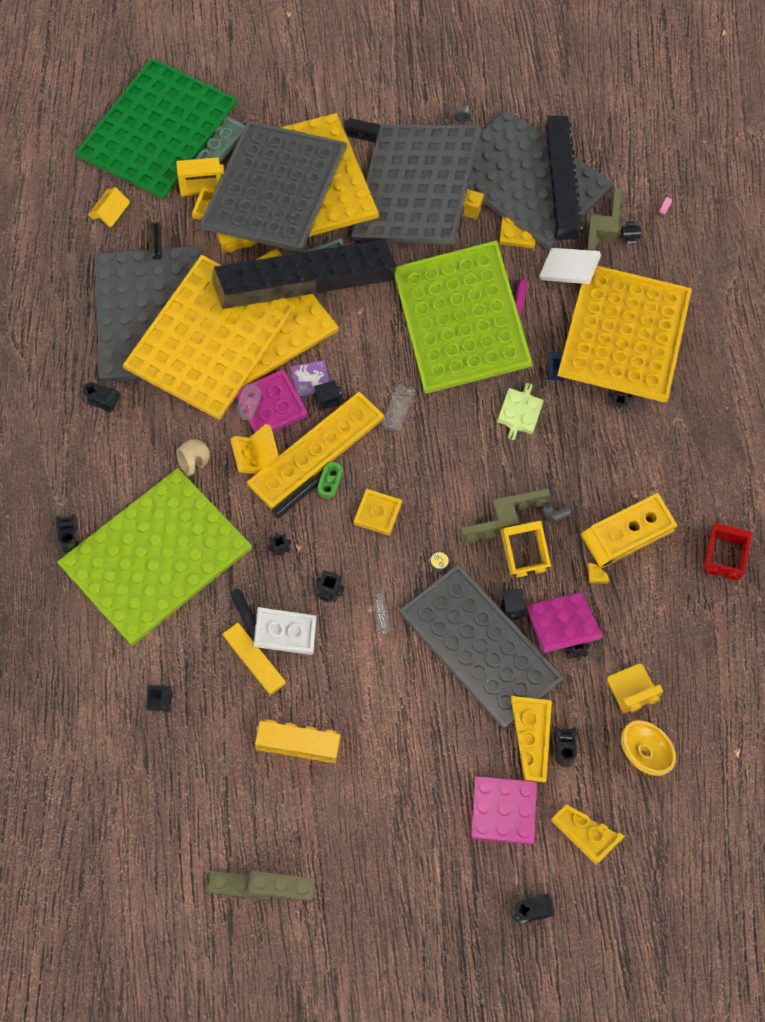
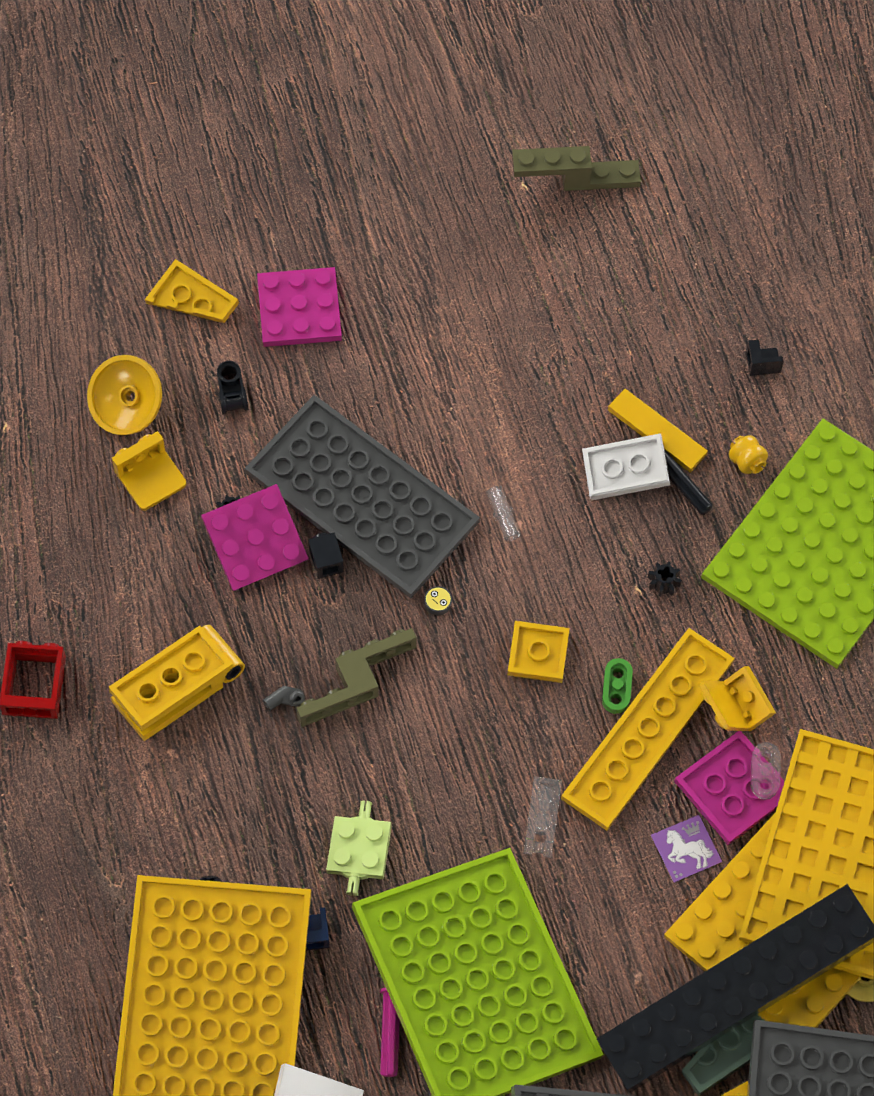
camera: 170 degrees right, 0 degrees up
tan helmet [176,439,210,476] -> none
yellow brick [255,719,341,764] -> none
black axle [272,476,319,518] -> none
black brick [313,380,343,410] -> none
black brick [315,570,345,602] -> none
yellow window [500,521,551,578] -> none
yellow wing [510,696,552,783] -> none
black piece [512,893,555,924] -> none
yellow tile [588,563,609,584] -> none
none -> yellow piece [729,435,768,474]

